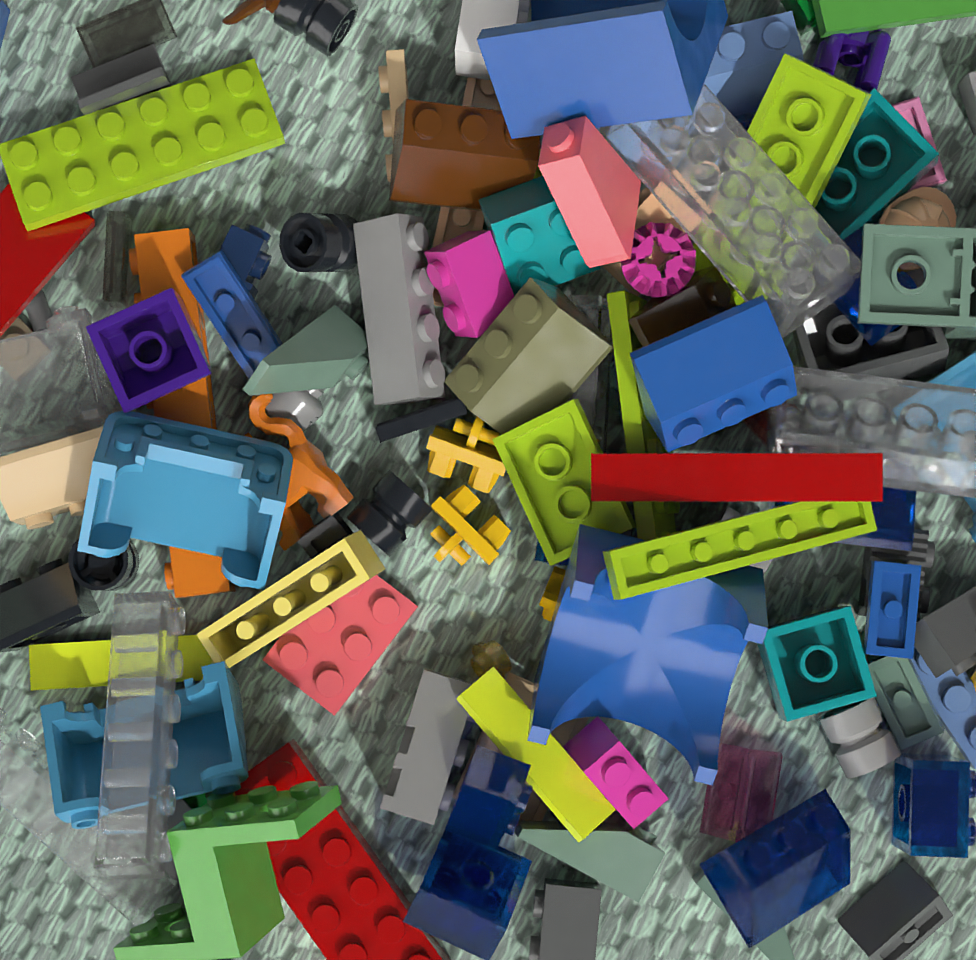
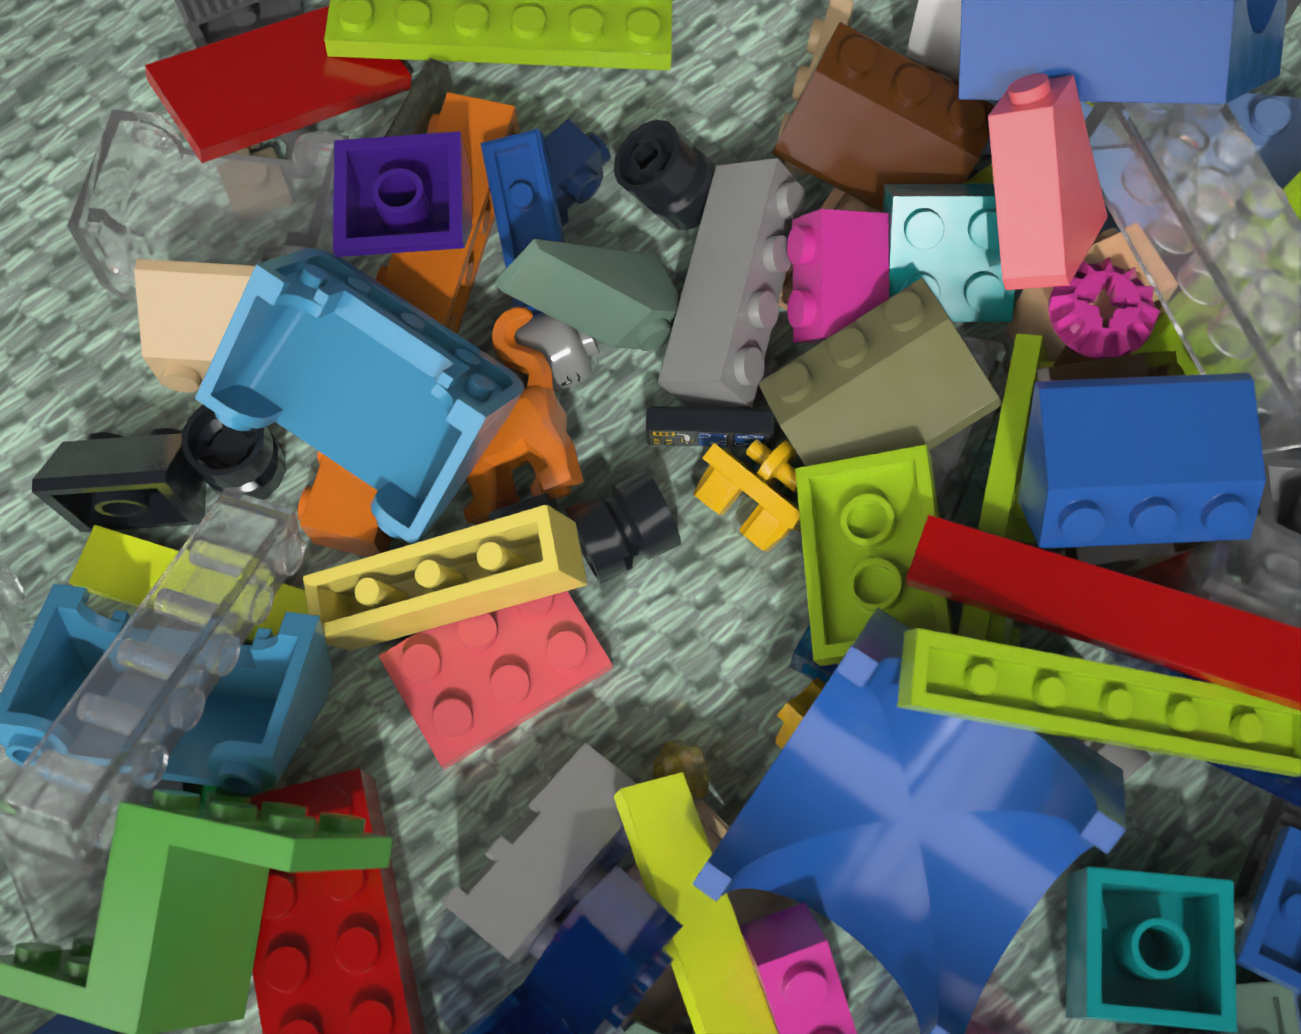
camera: 25 degrees right, 15 degrees down
yellow hips [430,485,511,566] -> none

